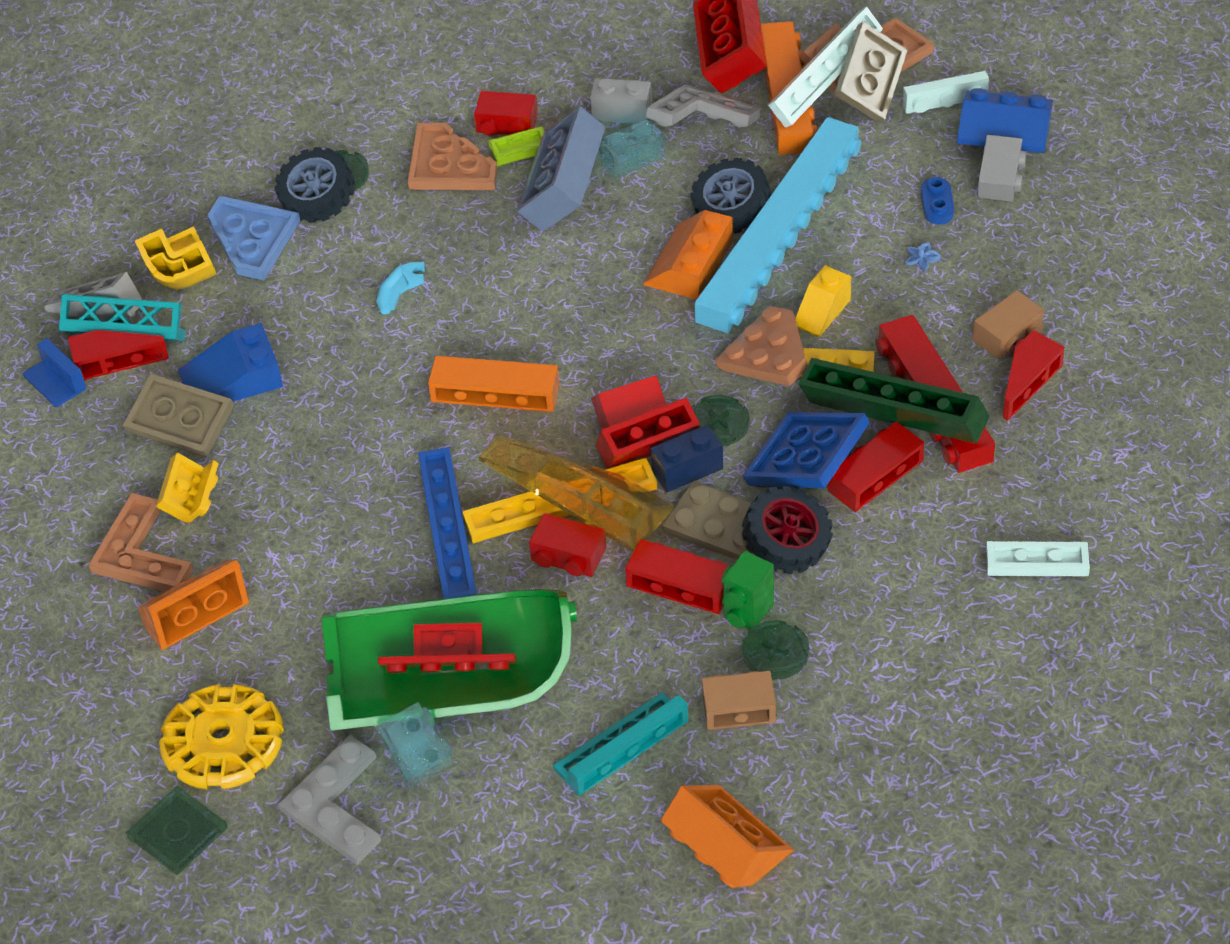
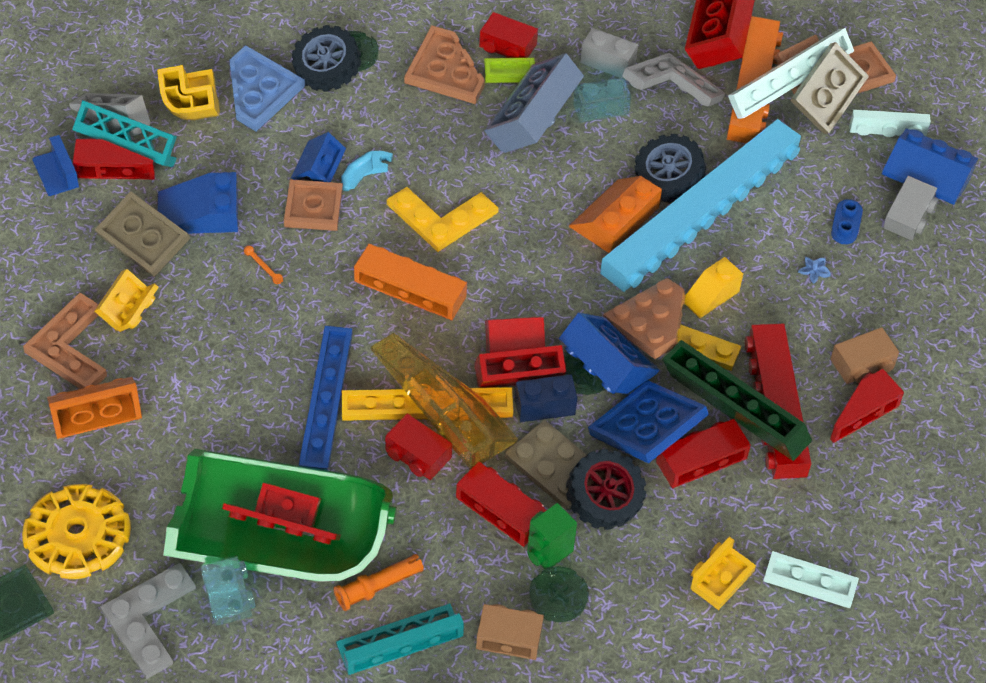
camera: 10 degrees right, 5 degrees up
none -> orange hinge [244,245,283,284]
none -> nougat plate [284,180,343,231]
none -> blue panel [291,132,346,182]
none -> orange pin [333,554,424,611]
none -> yellow plate [387,187,498,252]
none -> blue slope [559,312,660,394]
none -> yellow bracket [690,537,756,610]

